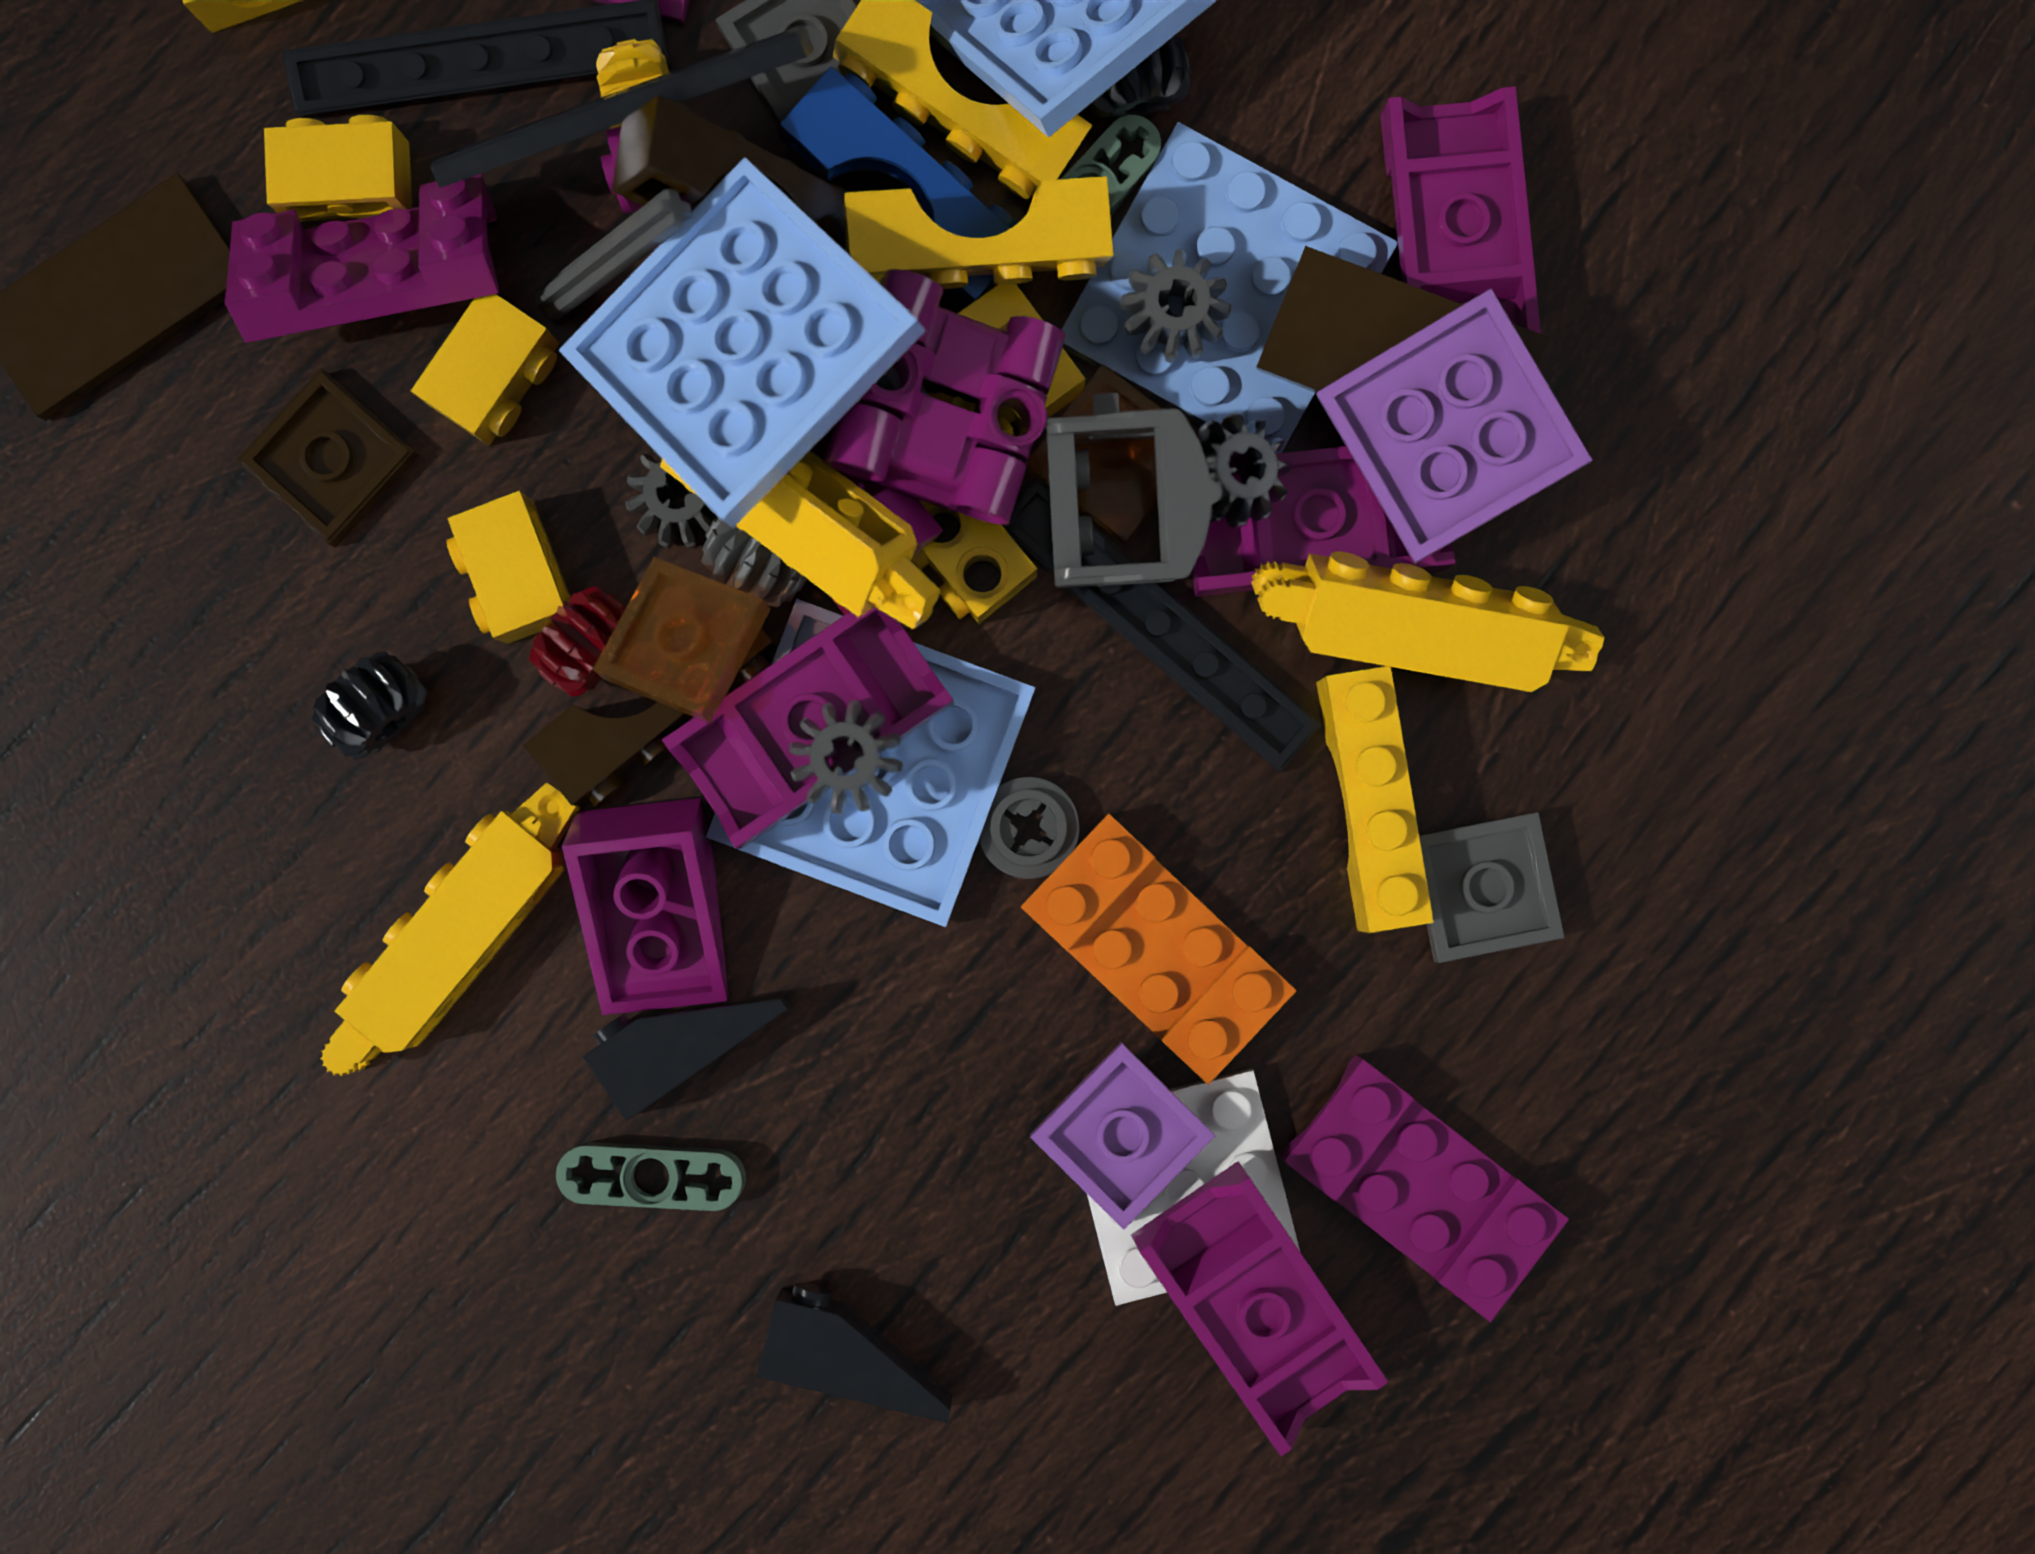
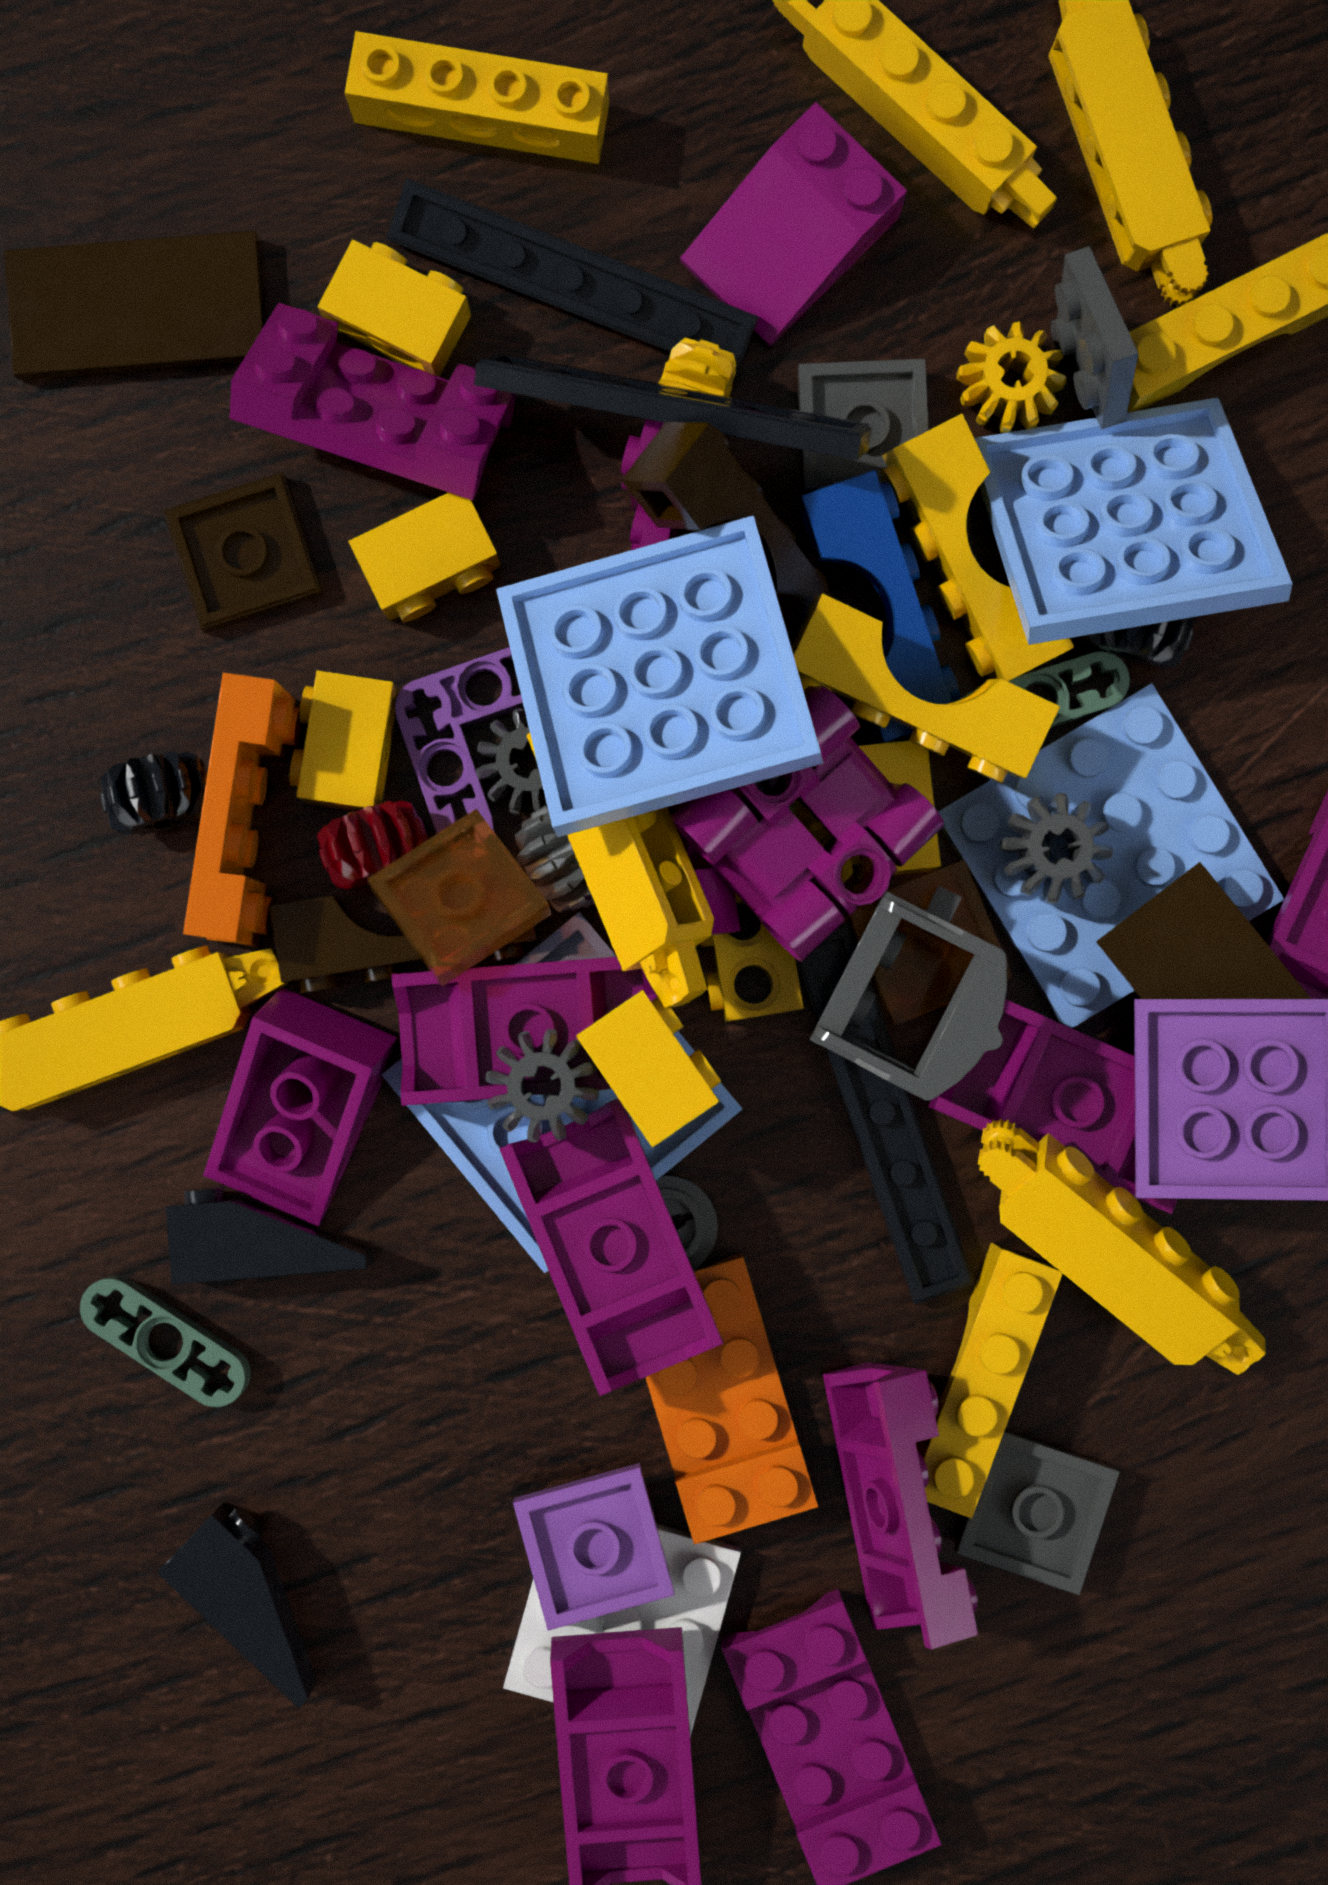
camera: 25 degrees right, 0 degrees up
dark grey axle [535,189,691,320] -> none
black gear [1198,414,1294,528] -> none
none -> orange piece [183,672,302,947]
none -> medium lavender beam [395,647,524,858]
none -> magenta piece [499,1098,724,1396]
none -> yellow brick [576,990,721,1148]
none -> magenta piece [823,1362,978,1650]

